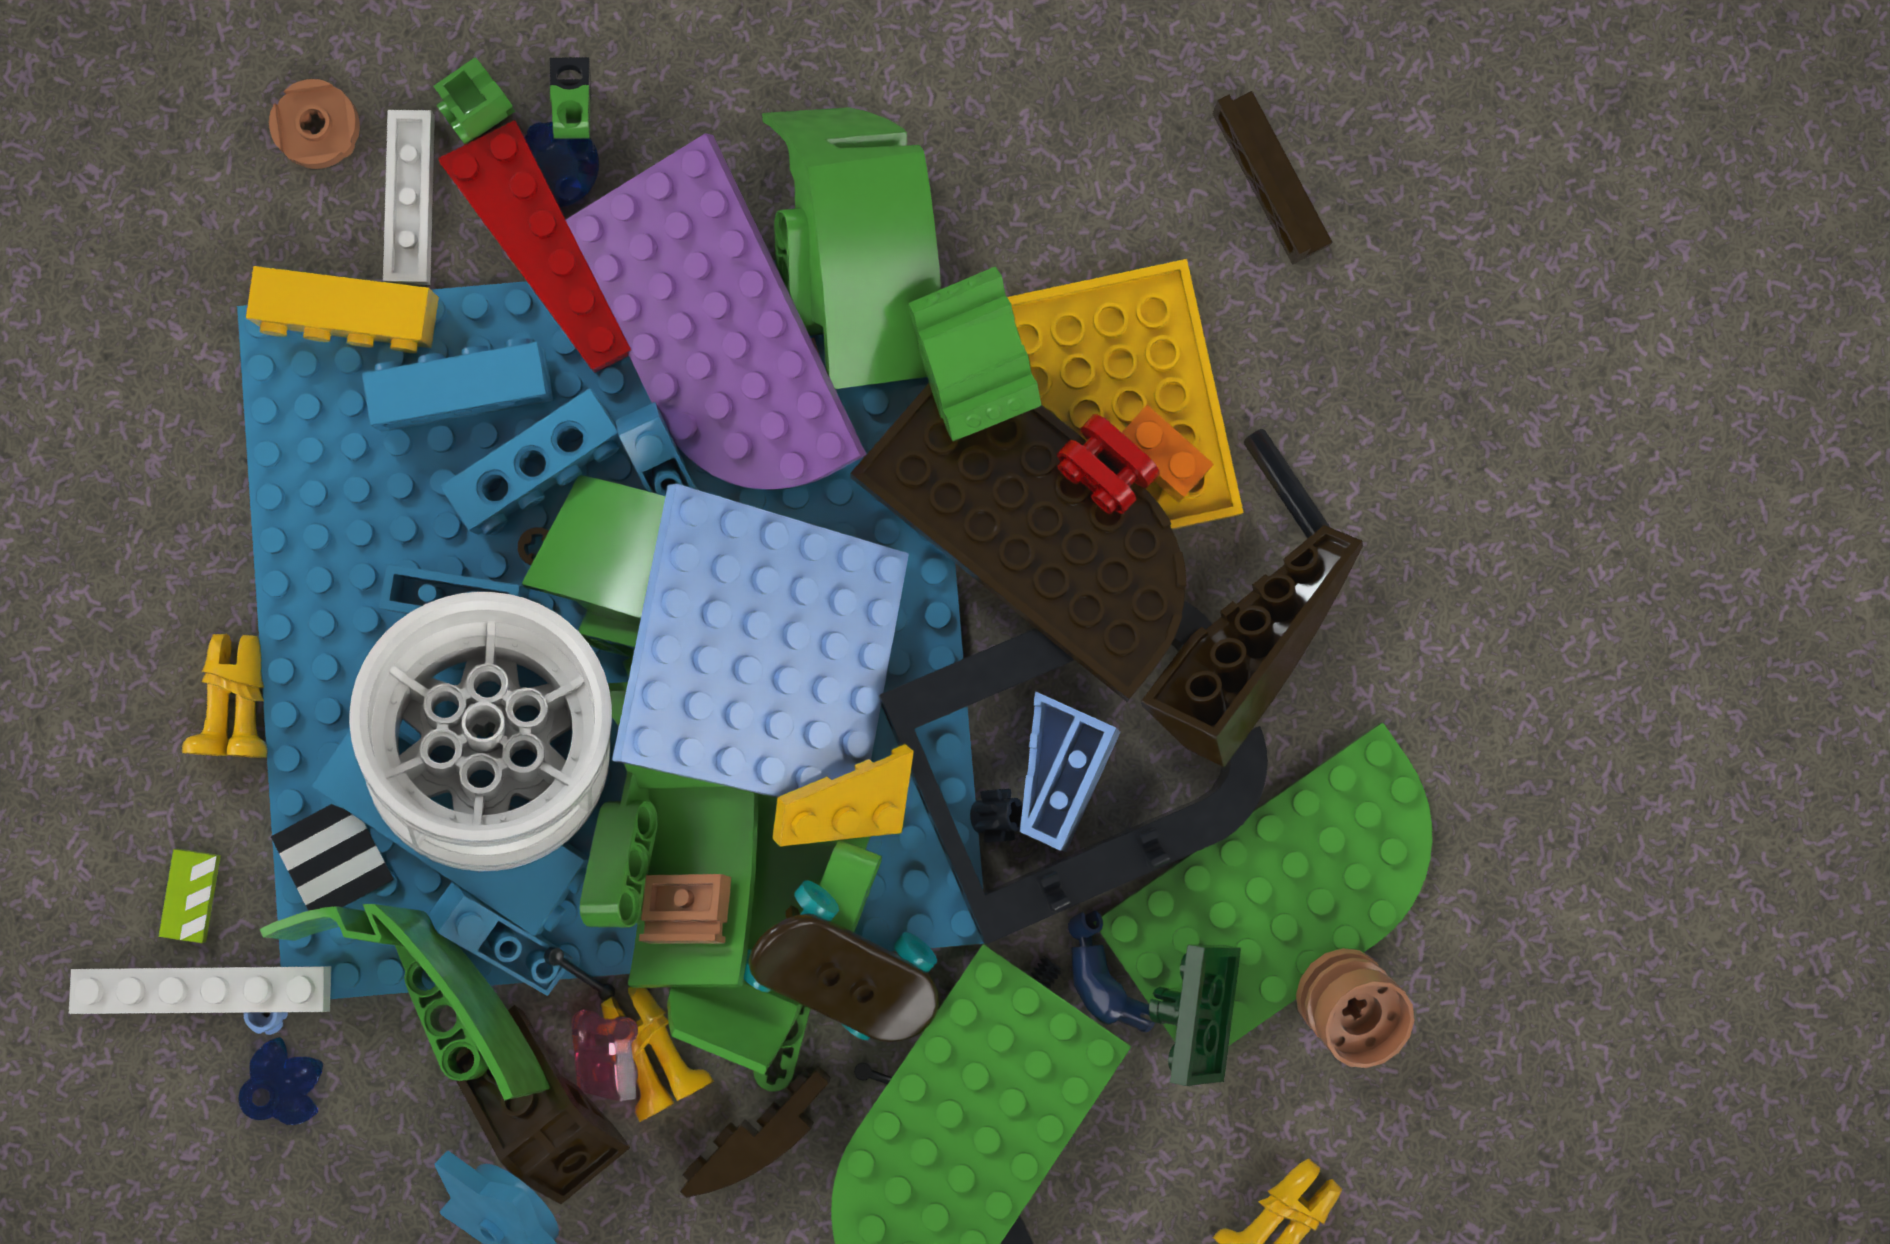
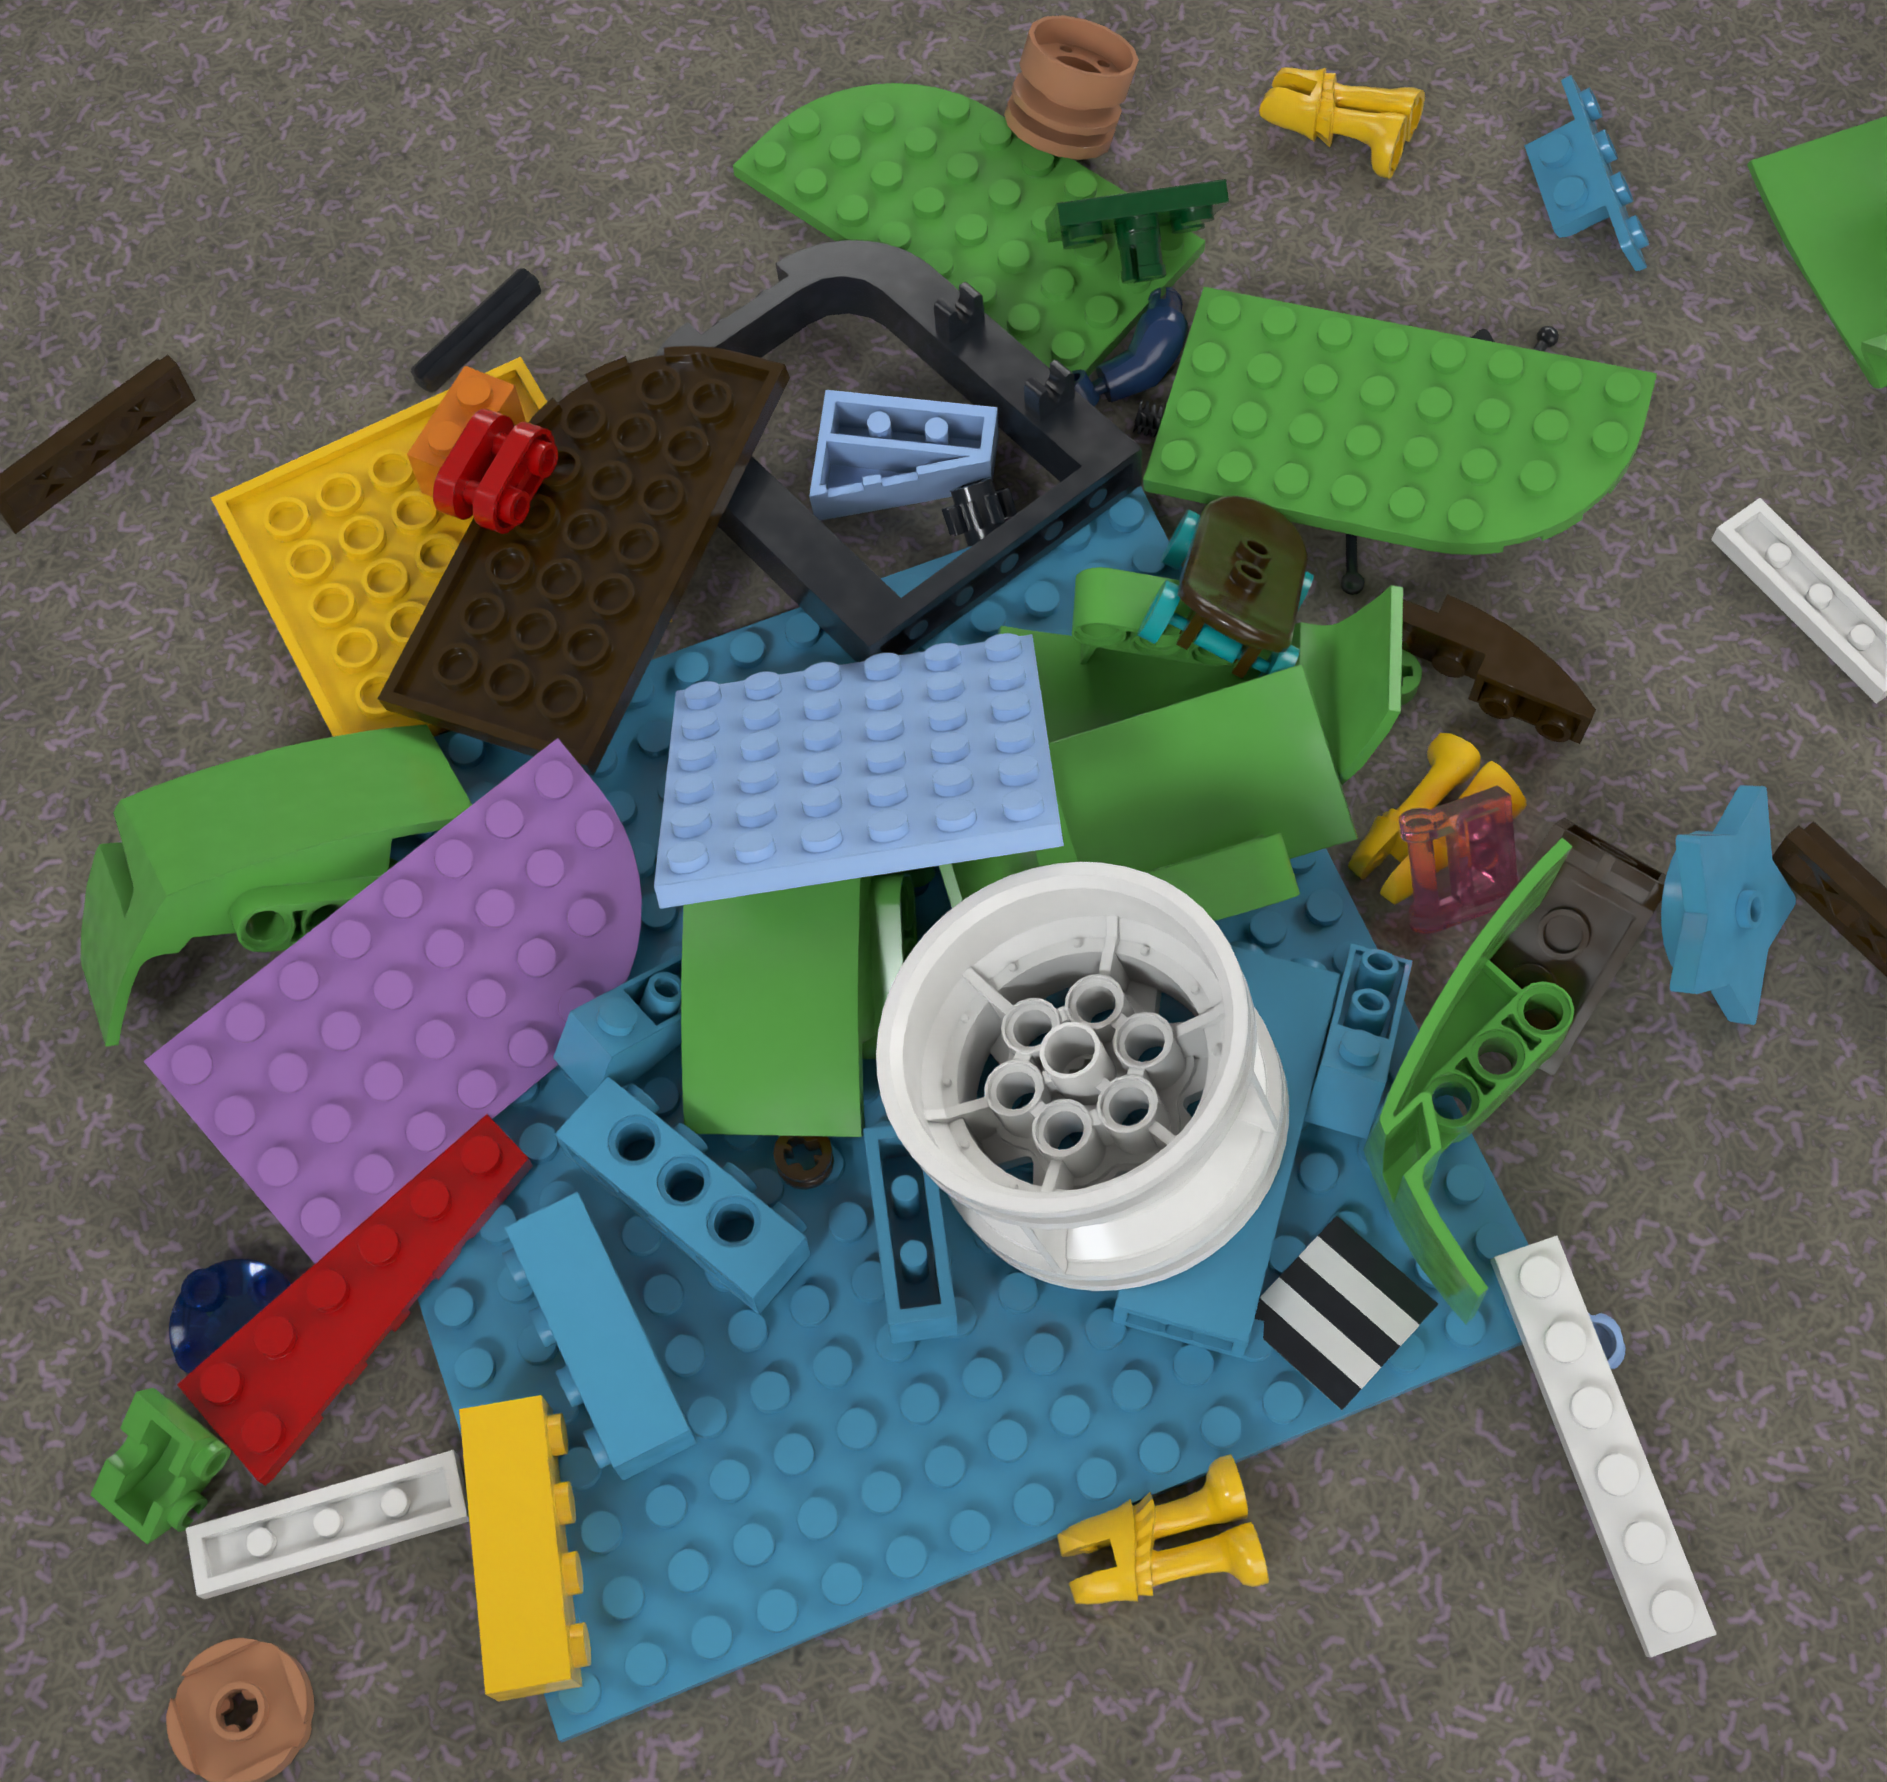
camera: 110 degrees left, 20 degrees down
lime tile [158,849,221,943] -> none
clear blue plate [238,1037,323,1125] -> none
black hinge [544,947,615,1001] -> none
bright green leg [550,57,591,139] -> none
nougat plate [639,874,732,944] -> none
yellow wing [772,744,914,847] -> none
bright green slope [908,266,1042,441] -> none
dark brown wedge [1141,525,1363,767] -> none

